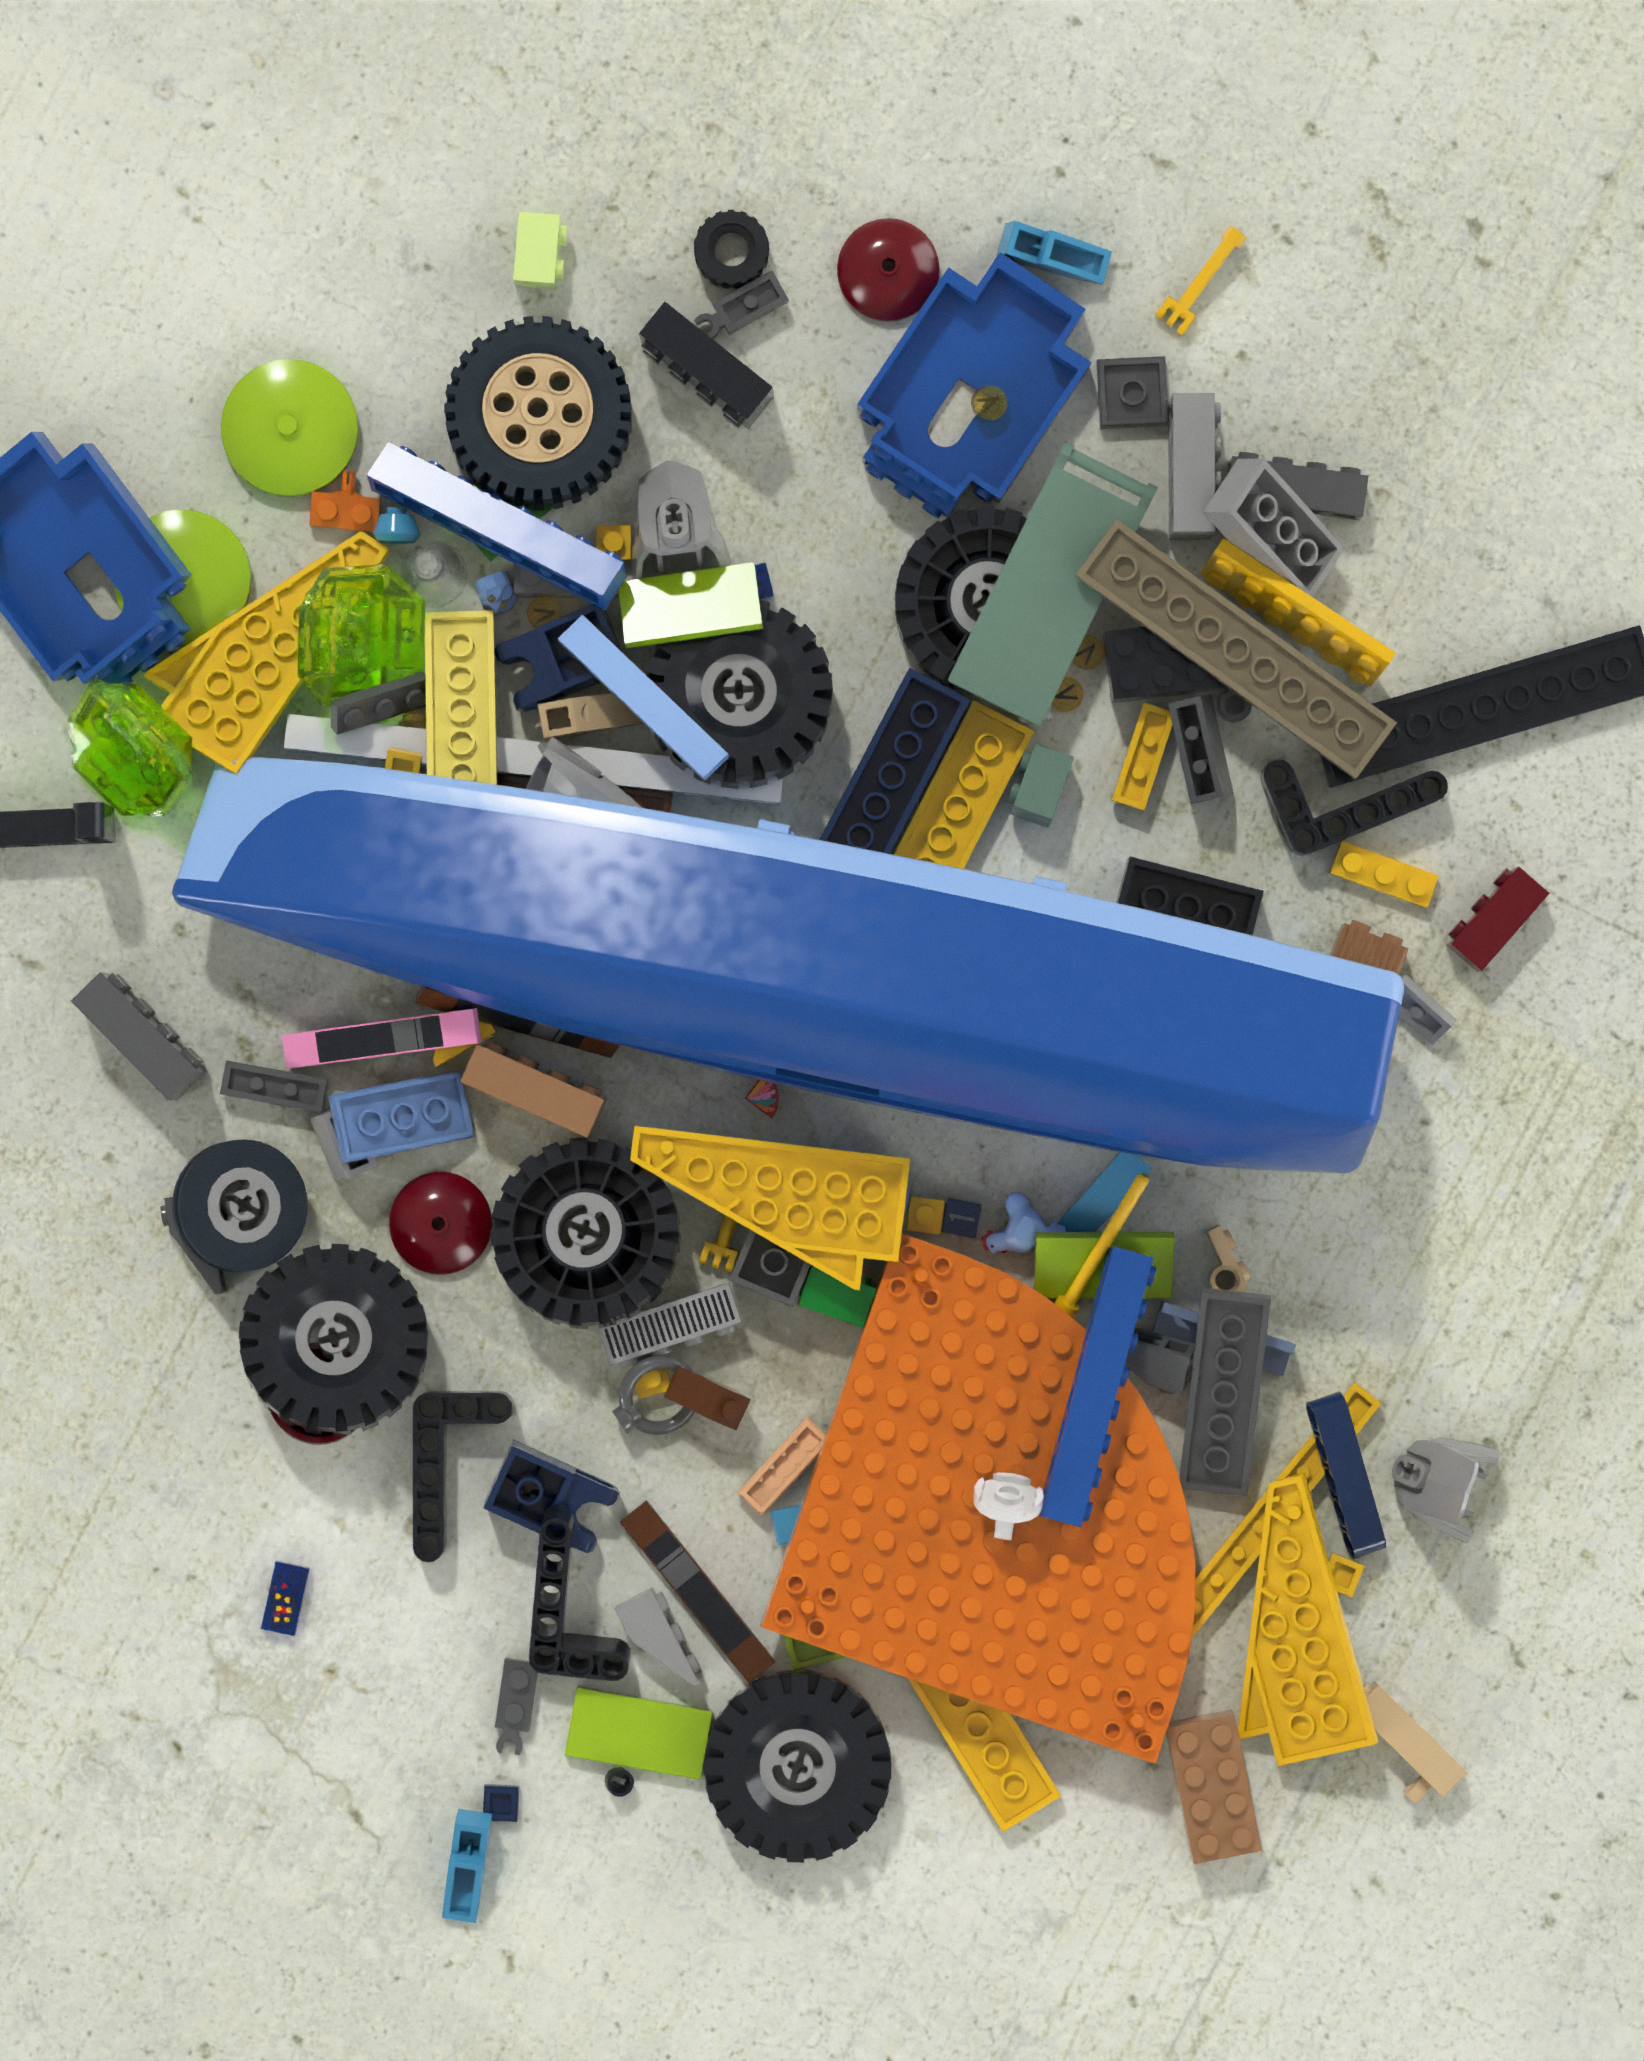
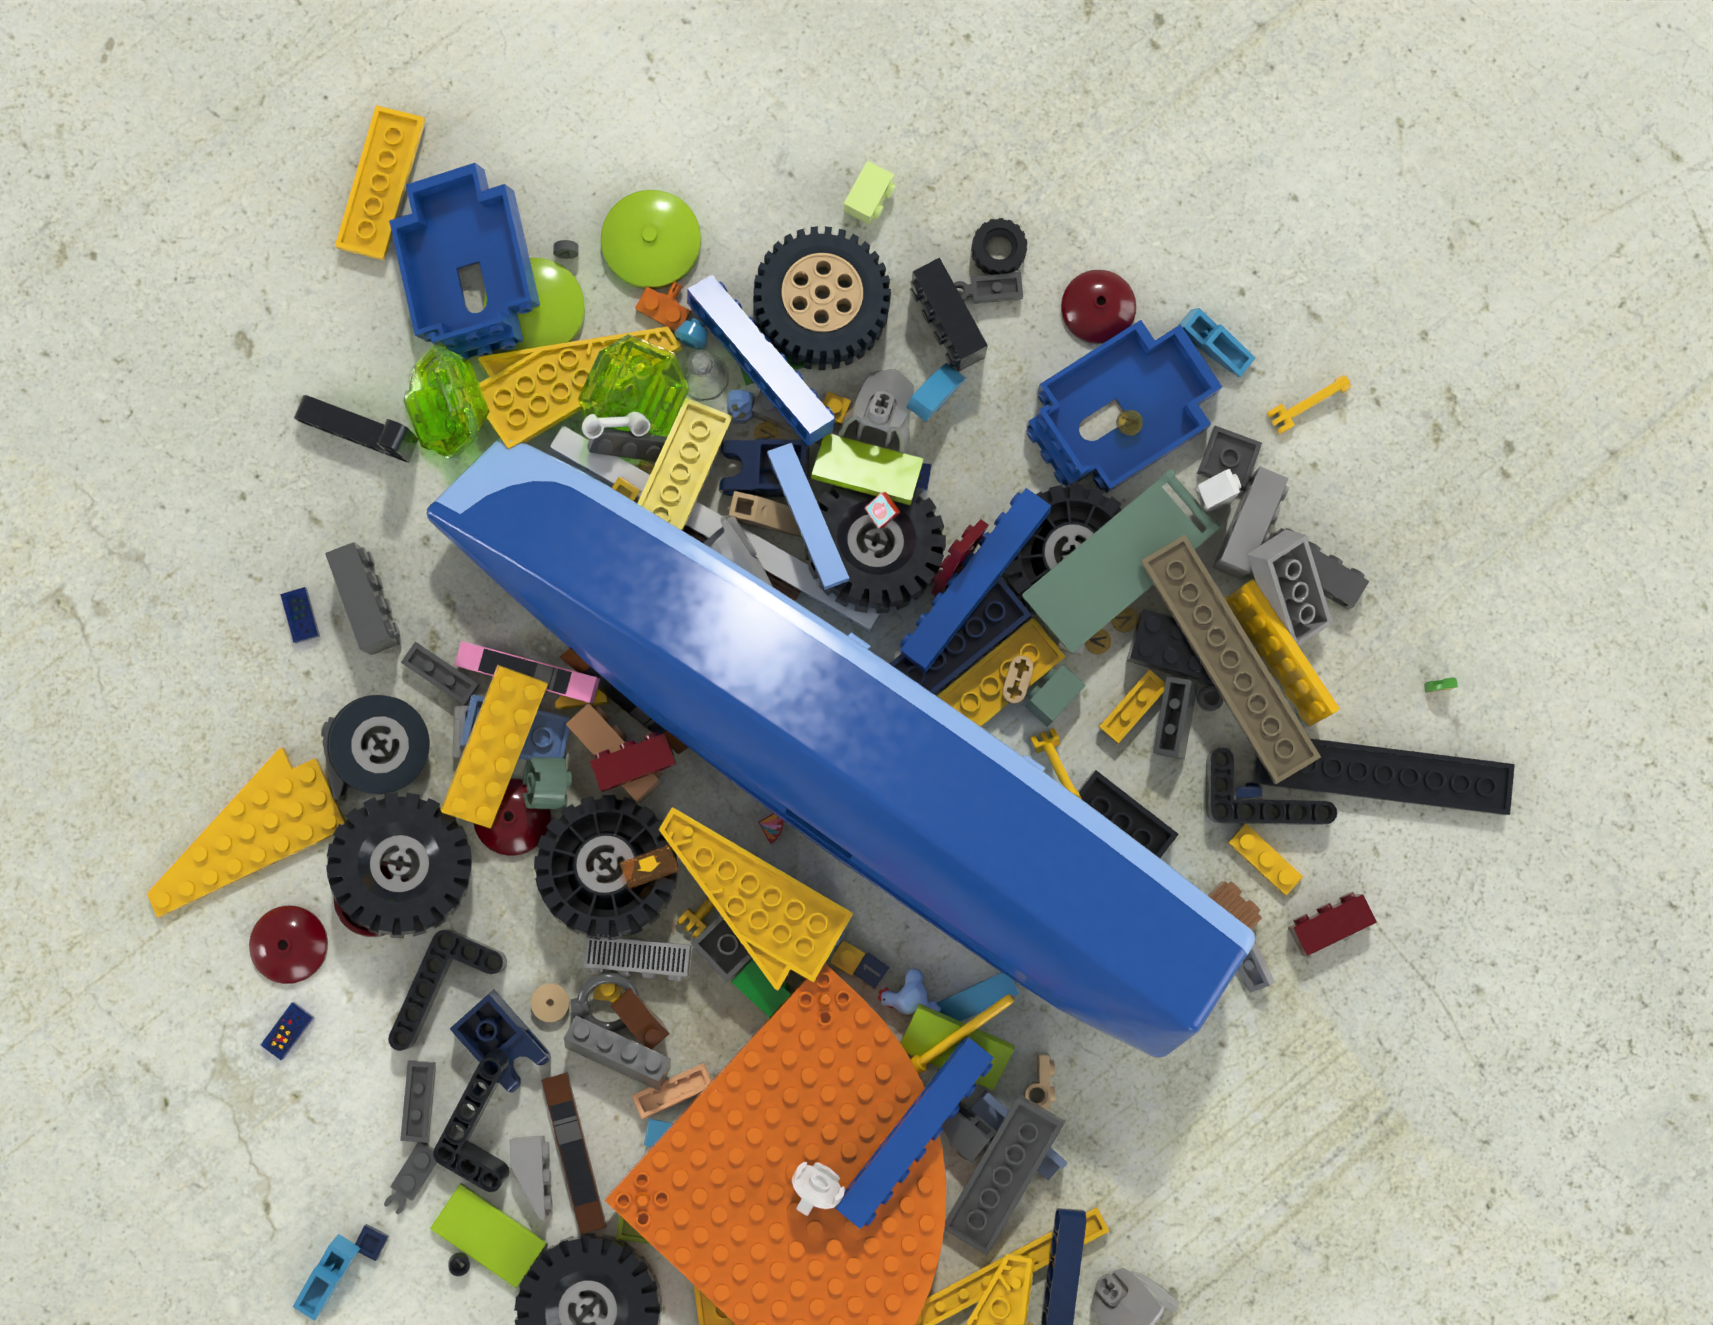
camera: 20 degrees right, 5 degrees down
none -> yellow wing [147,747,346,917]
none -> dark red dish [249,906,328,984]
none -> clear blue tile [280,587,320,644]
none -> dark grey plate [400,1060,436,1143]
none -> yellow plate [440,665,548,829]
none -> sand green brick [523,757,572,809]
none -> tan piece [531,983,569,1022]
none -> dark grey tile [553,240,579,259]
none -> dark grey brick [564,1016,671,1091]
none -> white bar [582,412,650,439]
none -> dark red brick [590,731,677,792]
none -> clear orange tile [620,845,679,889]
none -> tile [865,492,900,529]
none -> blue brick [900,488,1051,673]
none -> dark azure slope [906,363,966,422]
none -> dark red plate [931,519,989,597]
none -> tan beam [1002,656,1033,704]
none -> yellow hinge [1030,728,1082,800]
none -> white slope [1195,469,1241,512]
none -> dark blue tile [1236,782,1262,799]
none -> bright green tile [1424,677,1458,693]

